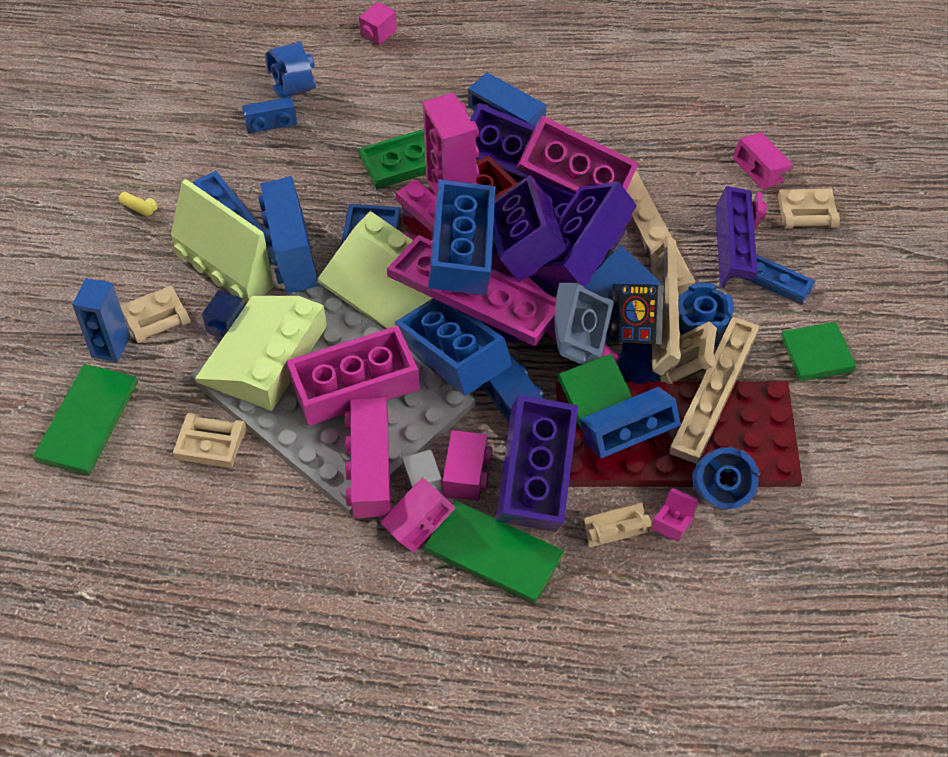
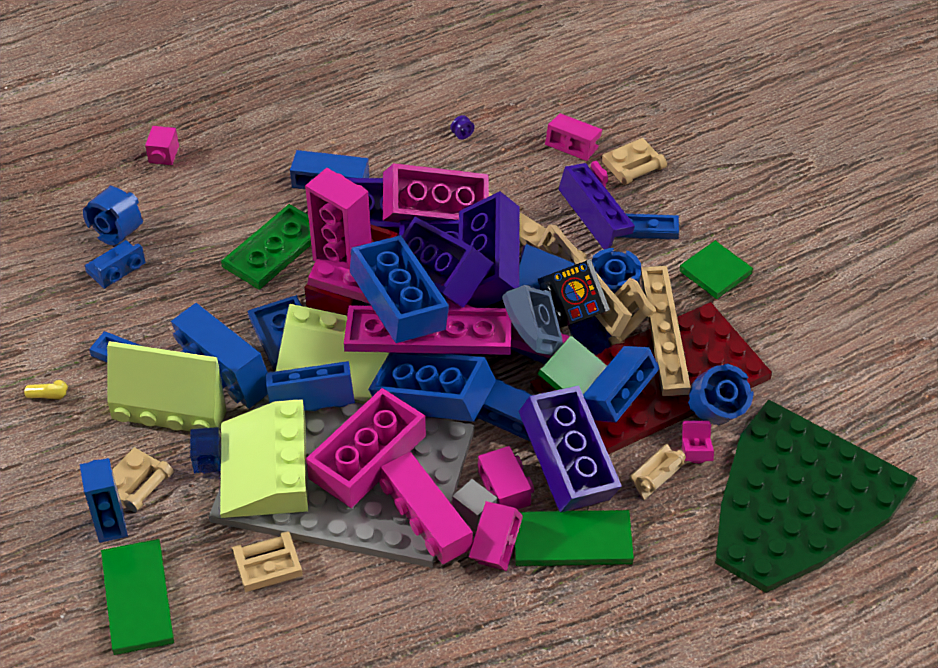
camera: 30 degrees left, 5 degrees down
none -> blue brick [266,361,355,411]
none -> dark purple bush [450,115,475,140]
none -> dark green piece [715,399,918,593]

